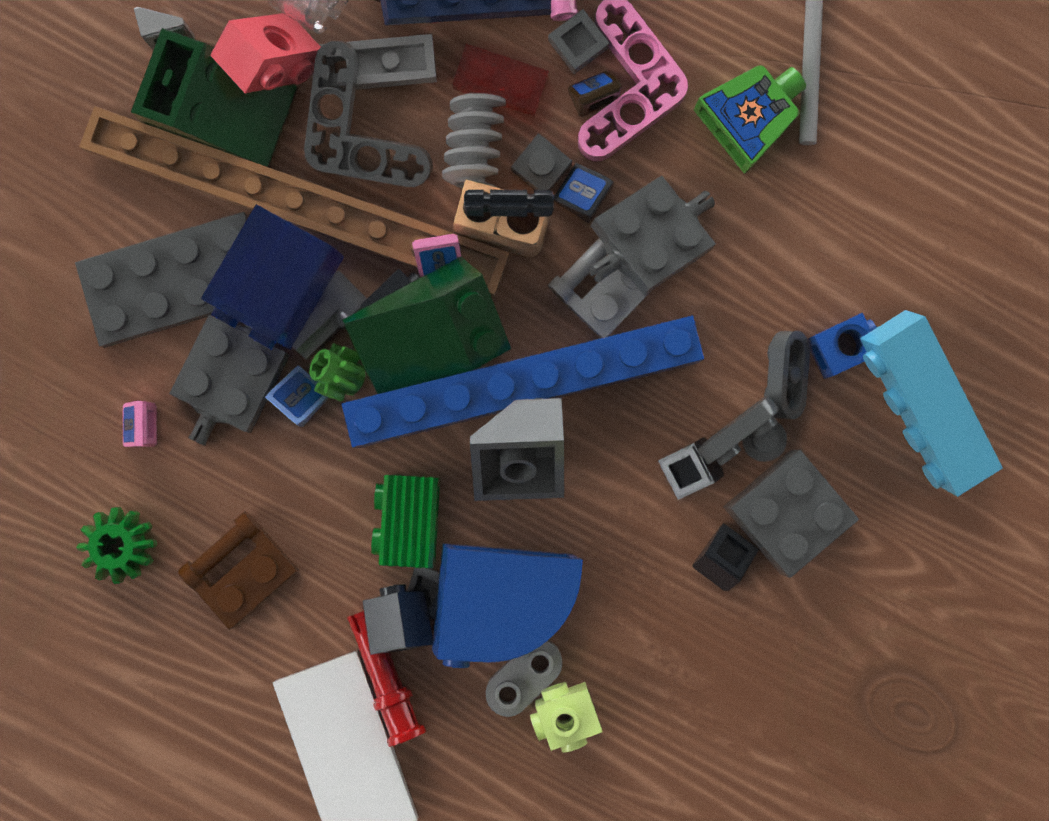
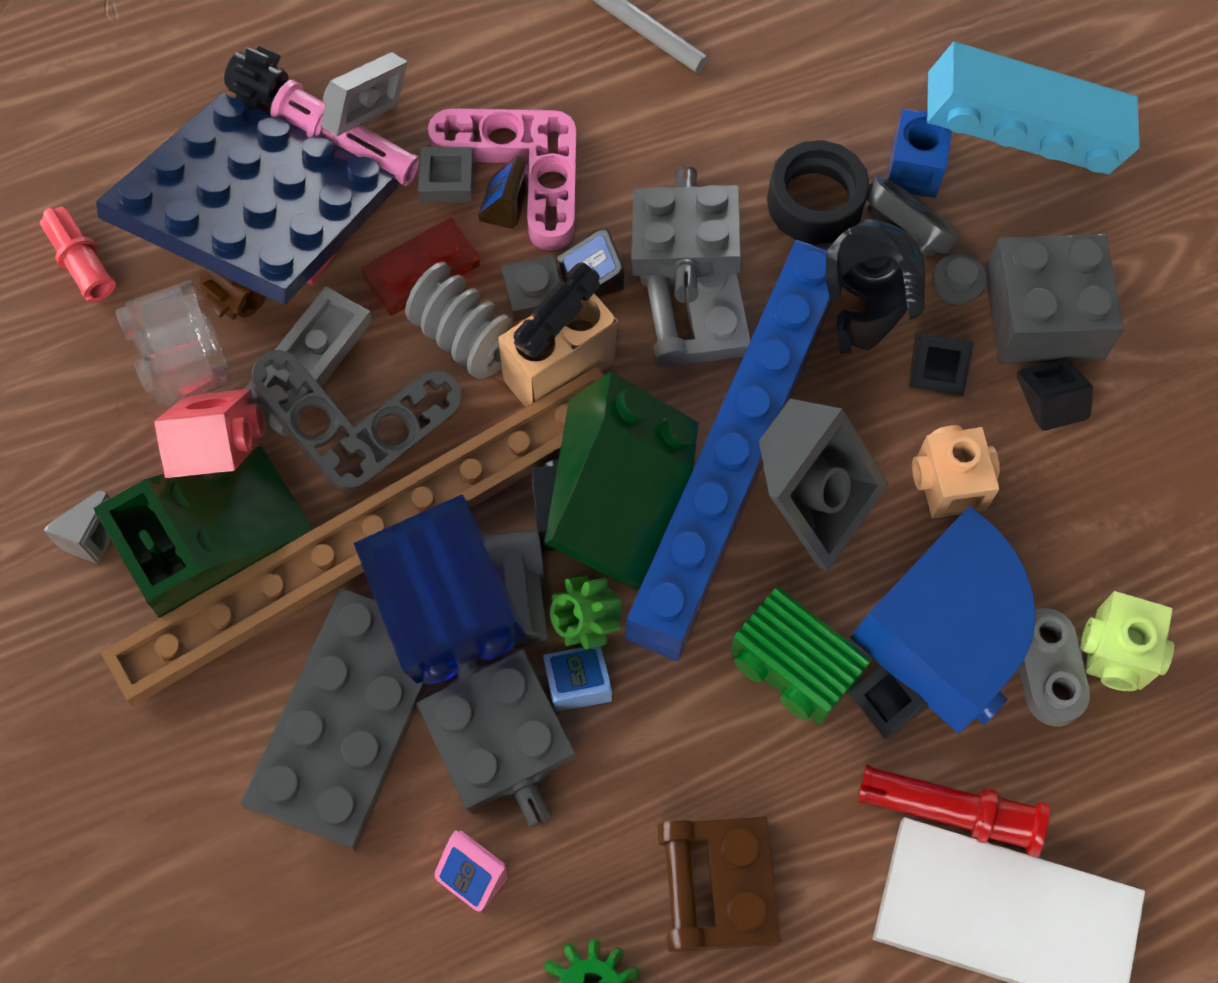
camera: 55 degrees left, 20 degrees down
black brick [362,584,433,655] -> none
slope [412,234,462,278] -> none
torso [694,65,806,174] -> none
dark grey plate [697,395,780,466] -> none
none -> black tyre [767,140,870,244]
none -> black piece [820,218,925,354]
none -> light nougat brick [912,425,1000,519]

